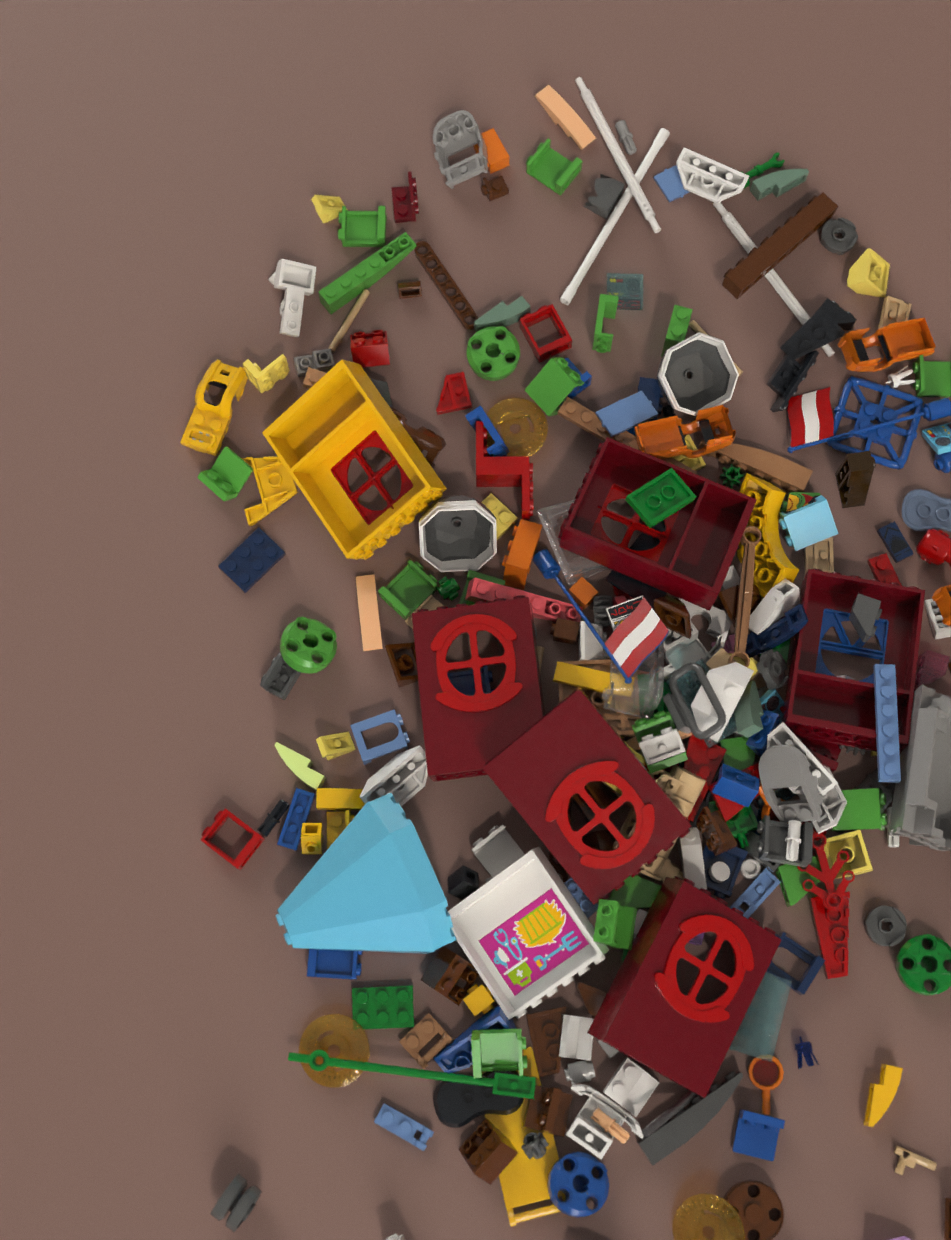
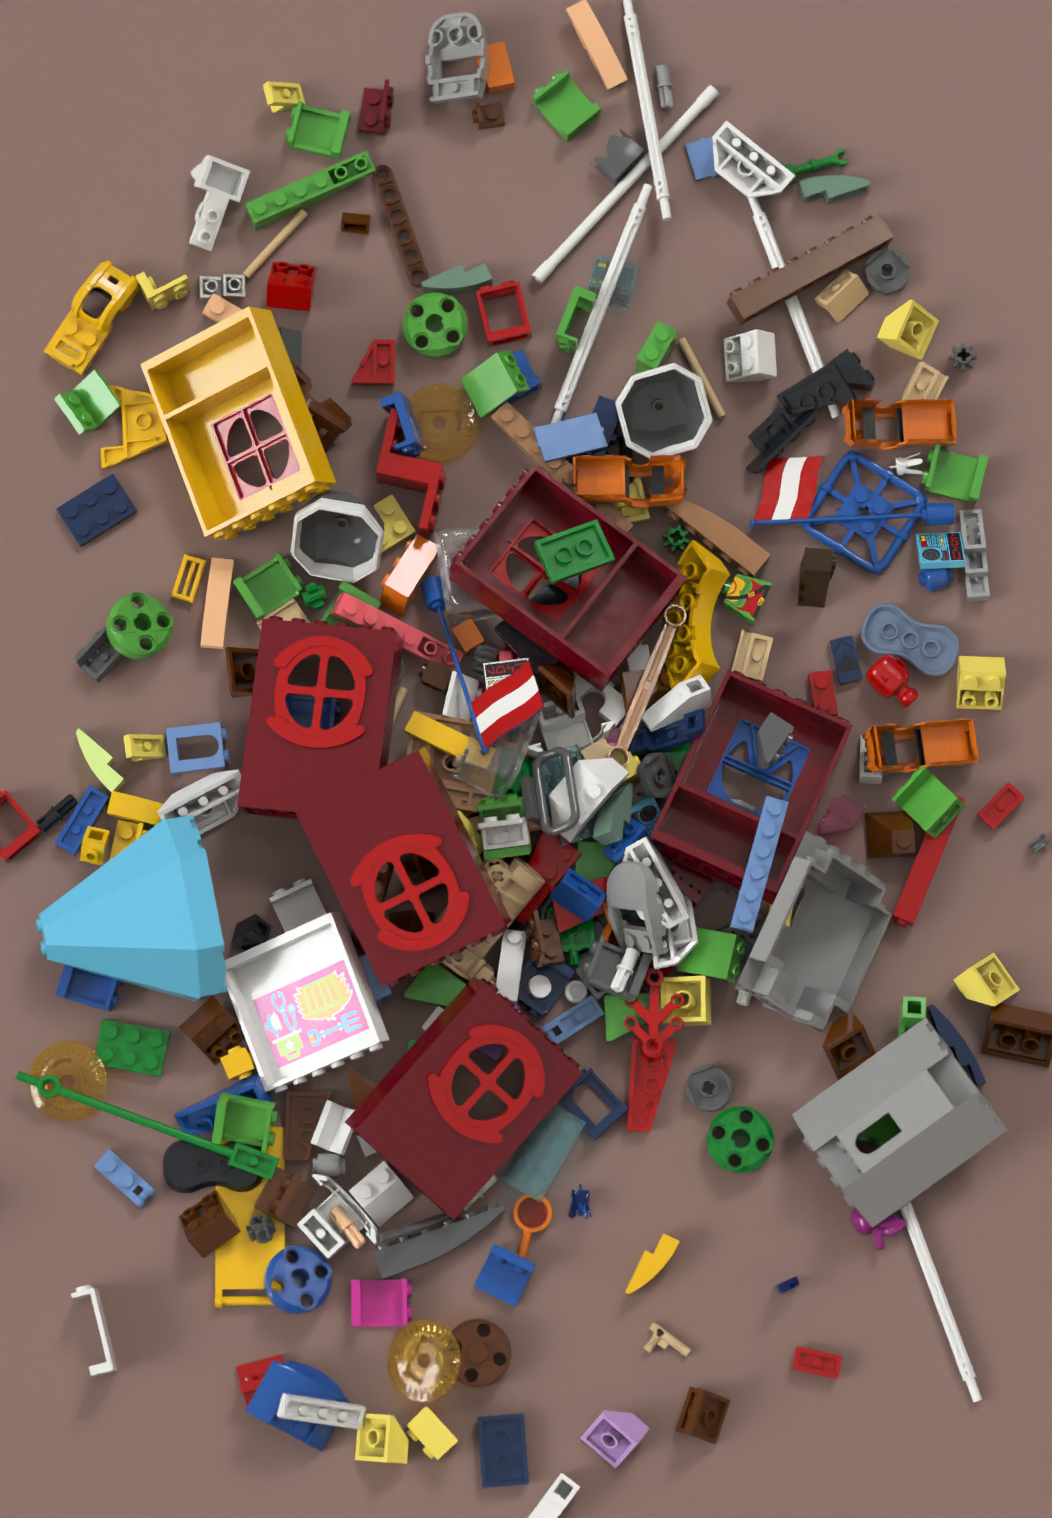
camera: 10 degrees right, 5 degrees up
medium nougat plate [399,1013,454,1069] -> none
bright green panel [593,899,637,950] -> none
medium azure panel [779,495,839,551] -> none
none -> yellow tile [171,554,206,604]
none -> dark pink panel [351,1278,412,1327]
none -> white axle [550,184,652,424]
none -> white slope [724,329,777,383]
none -> tan panel [814,269,869,323]
none -> dark grey gear [948,343,977,372]

